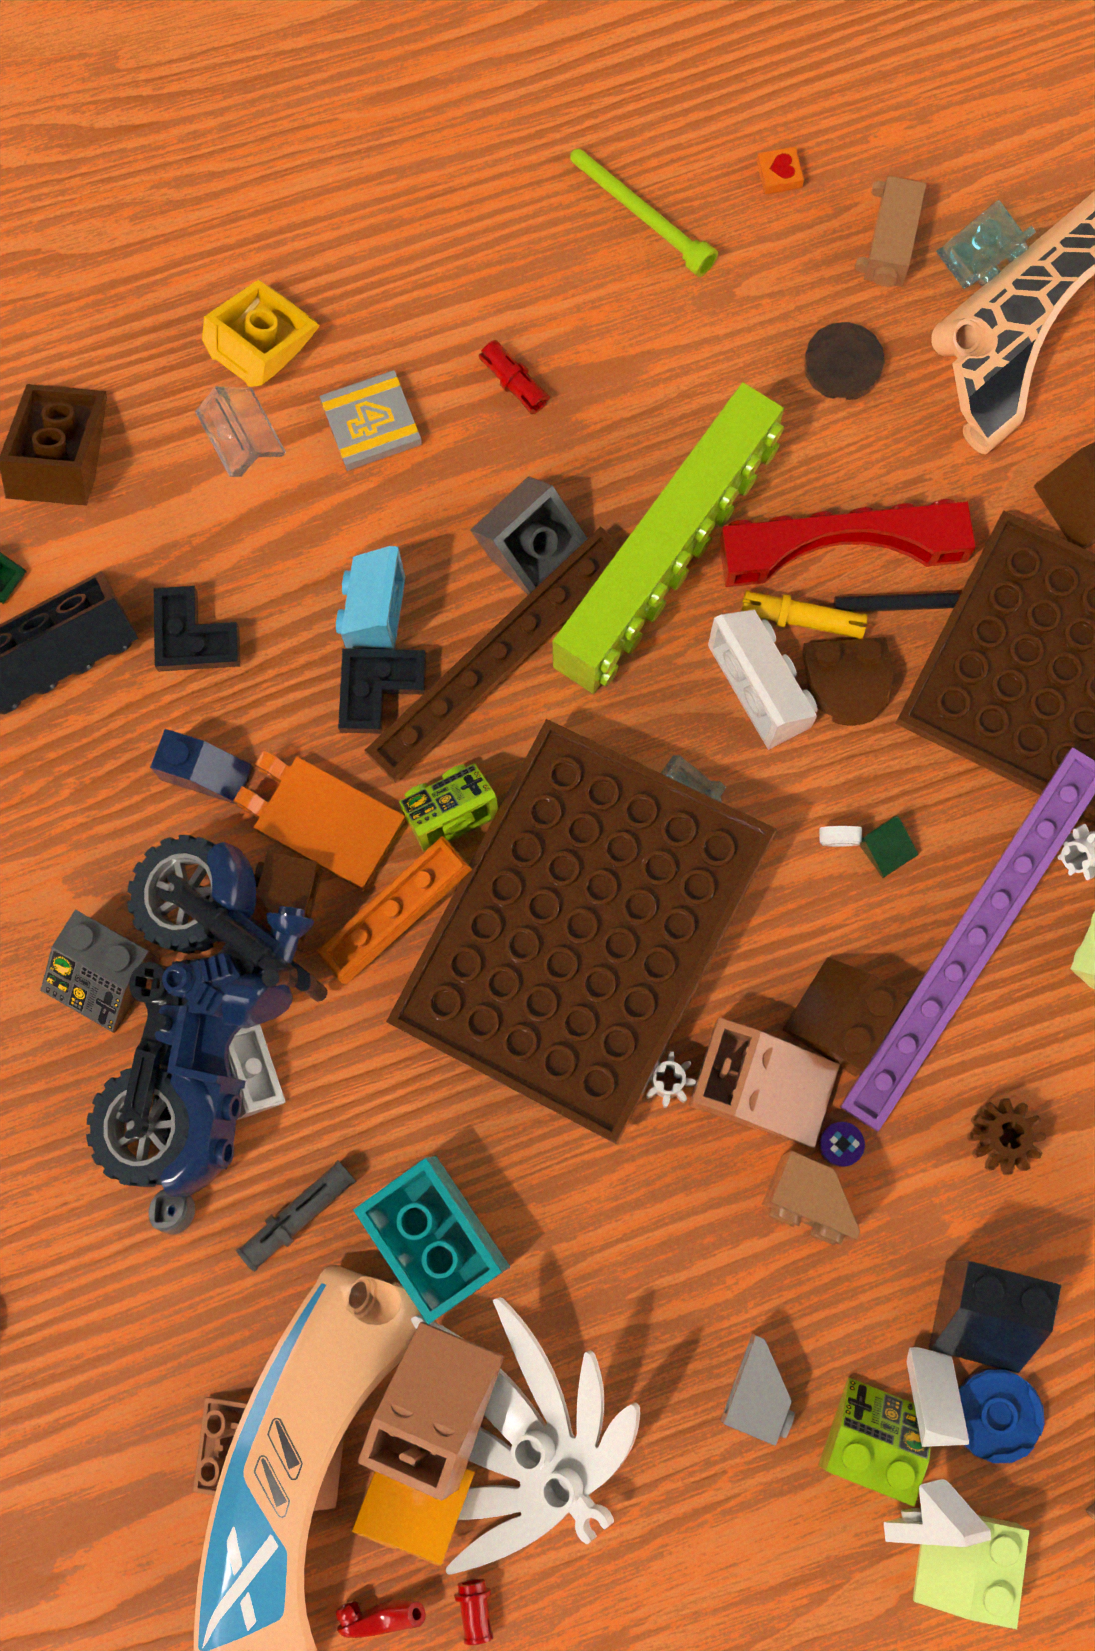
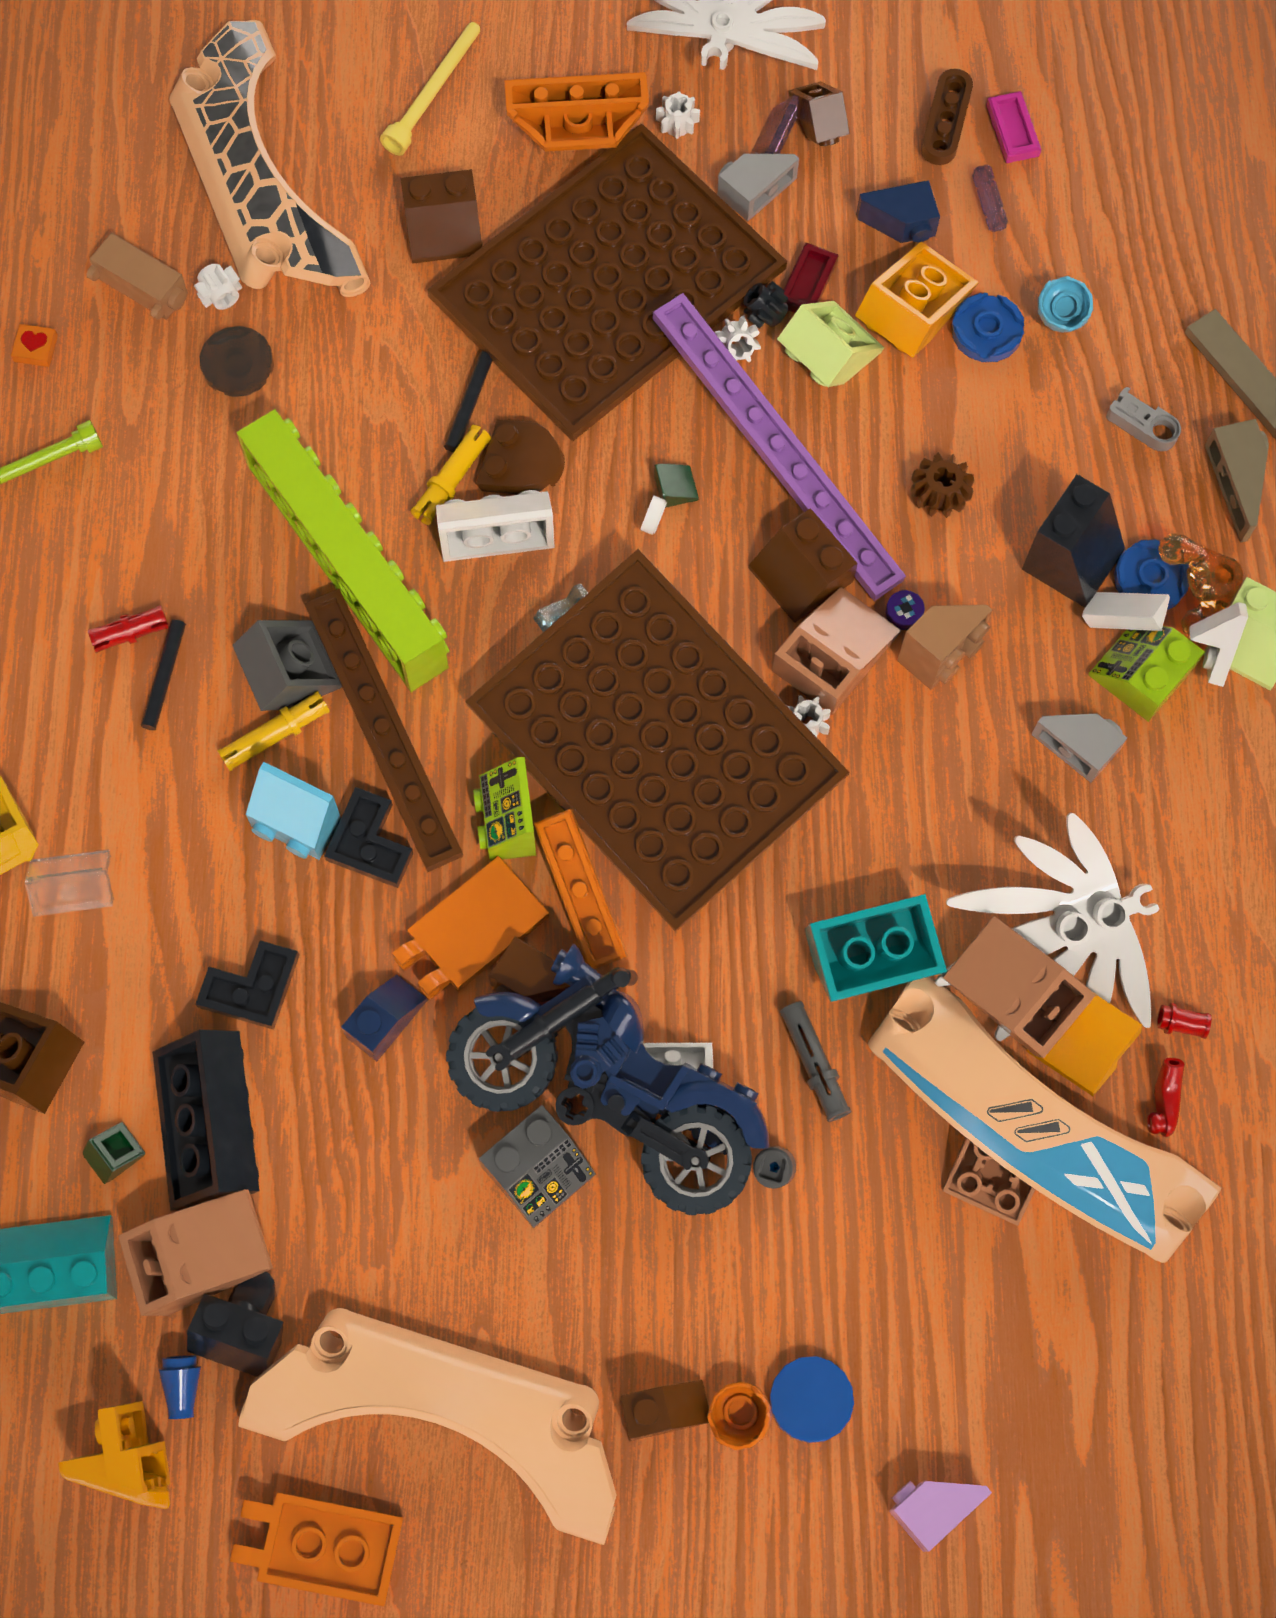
camera: 75 degrees left, 5 degrees down
light grey tile [319,370,422,471] -> none
red arch [719,499,976,587] -> none
clear light blue bracket [936,200,1036,289] -> none
none -> black bar [141,620,186,730]
none -> white gear [194,264,242,310]
none -> yellow pin [217,691,330,771]
none -> clear orange head [1158,534,1244,638]

